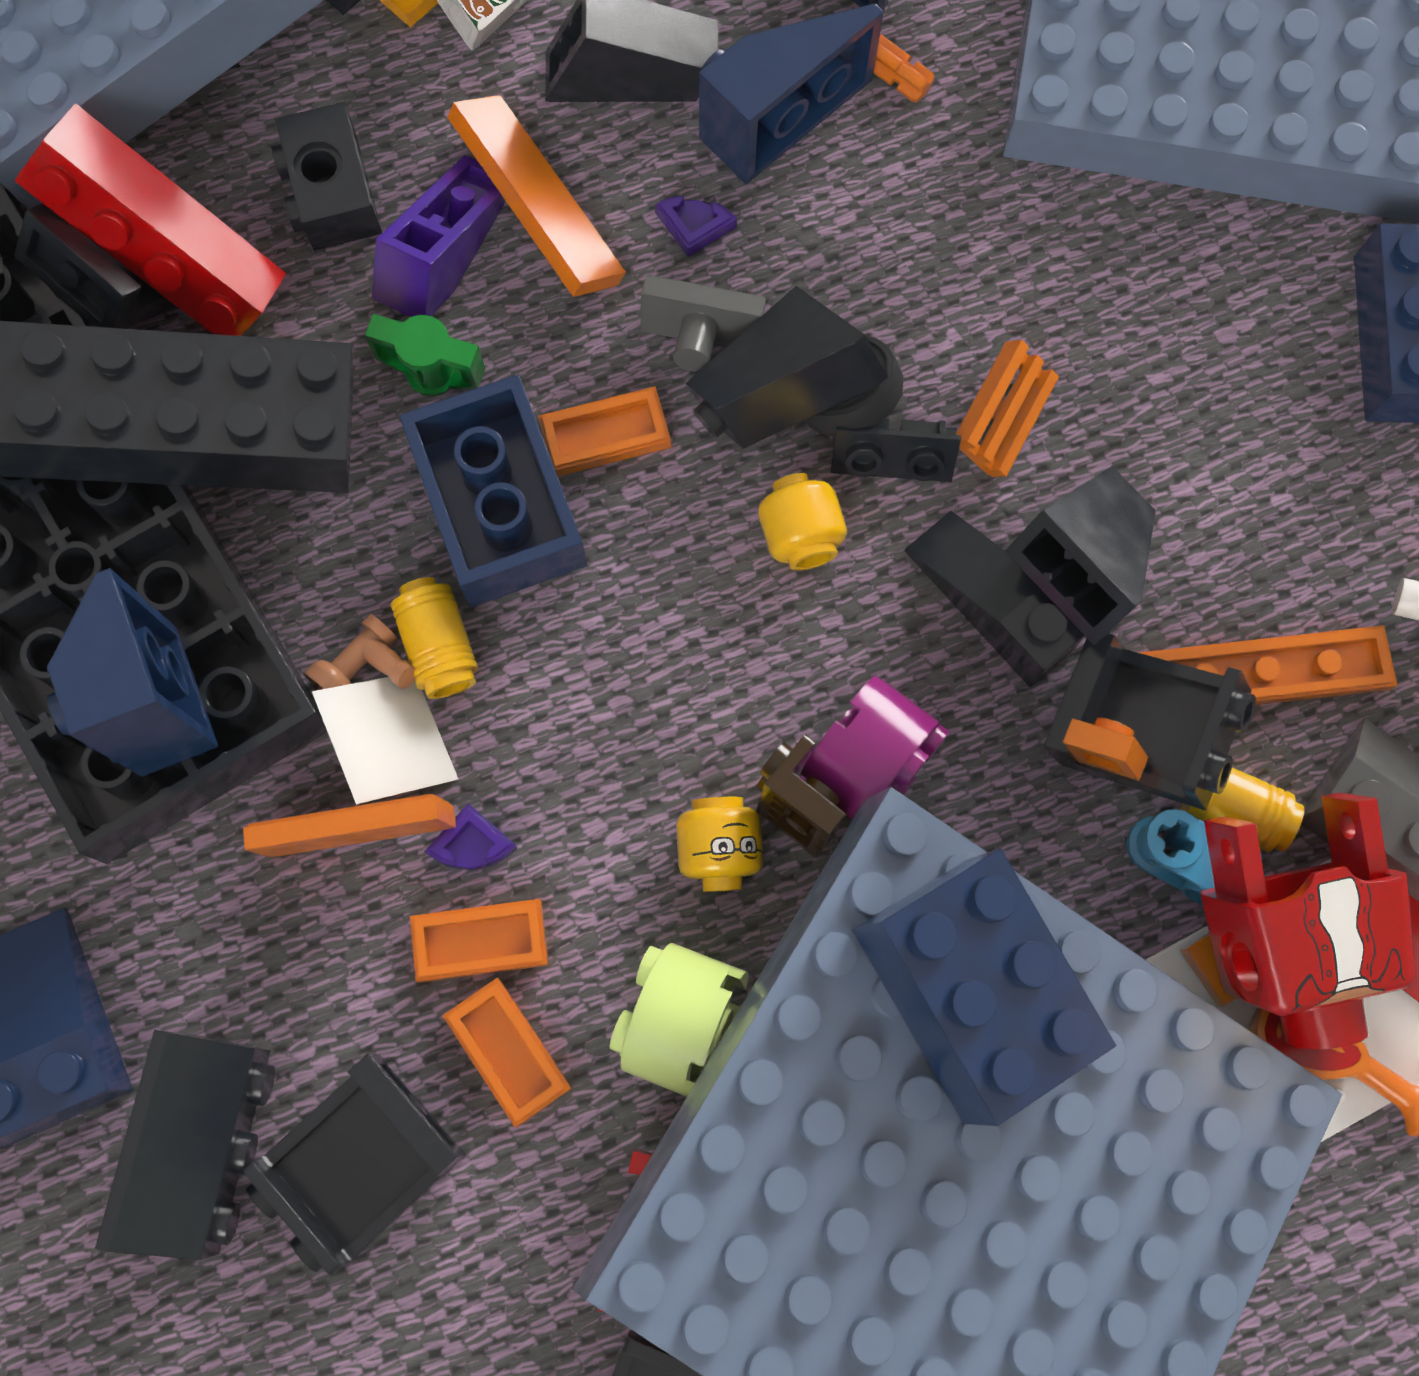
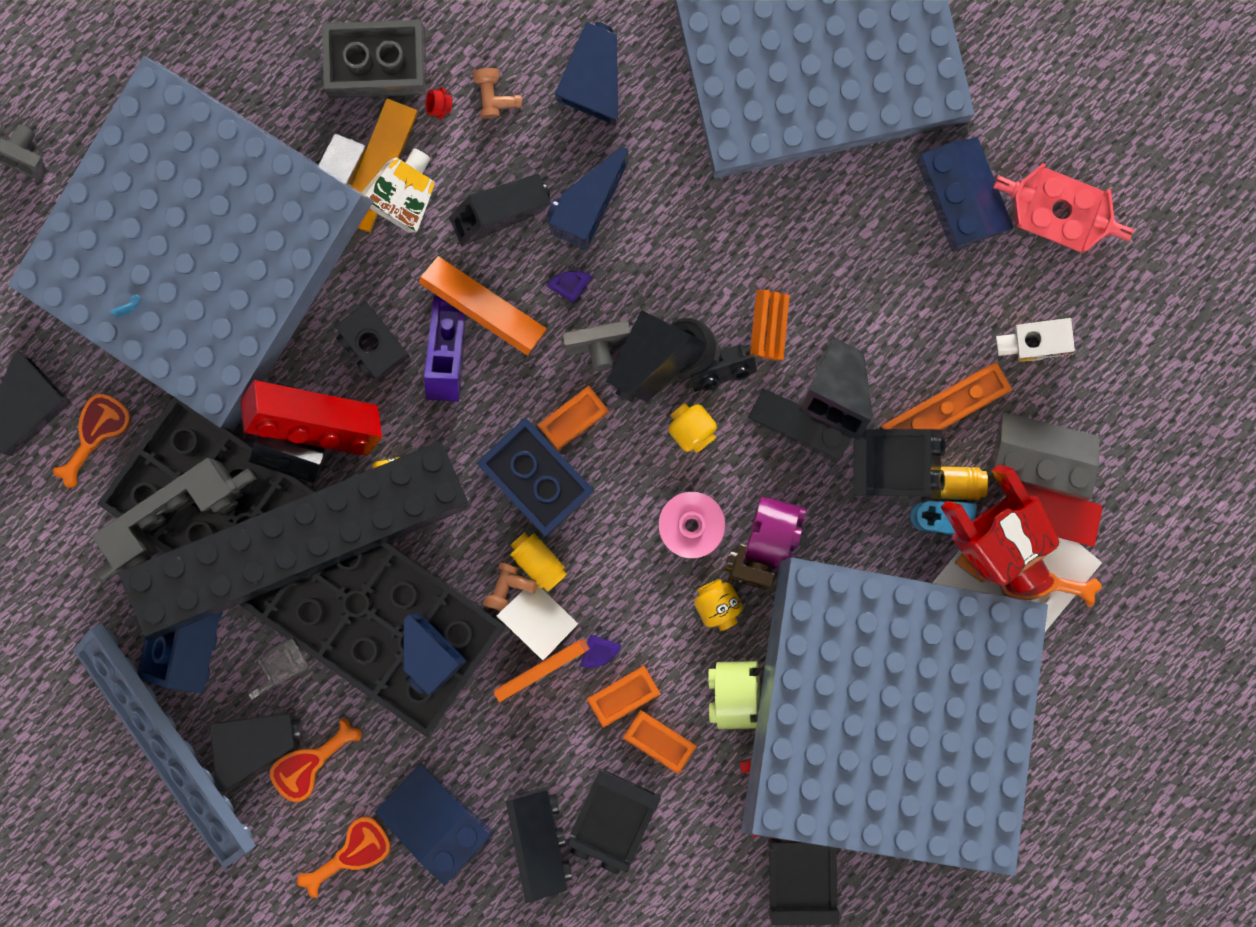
camera: 20 degrees left, 10 degrees up
green piece [364,314,485,396] -> none
dark blue brick [852,848,1117,1126] -> none
orange axle [874,34,935,103] -> none
orange plate [1063,718,1149,781] -> none
none -> bright pink dish [659,492,725,558]

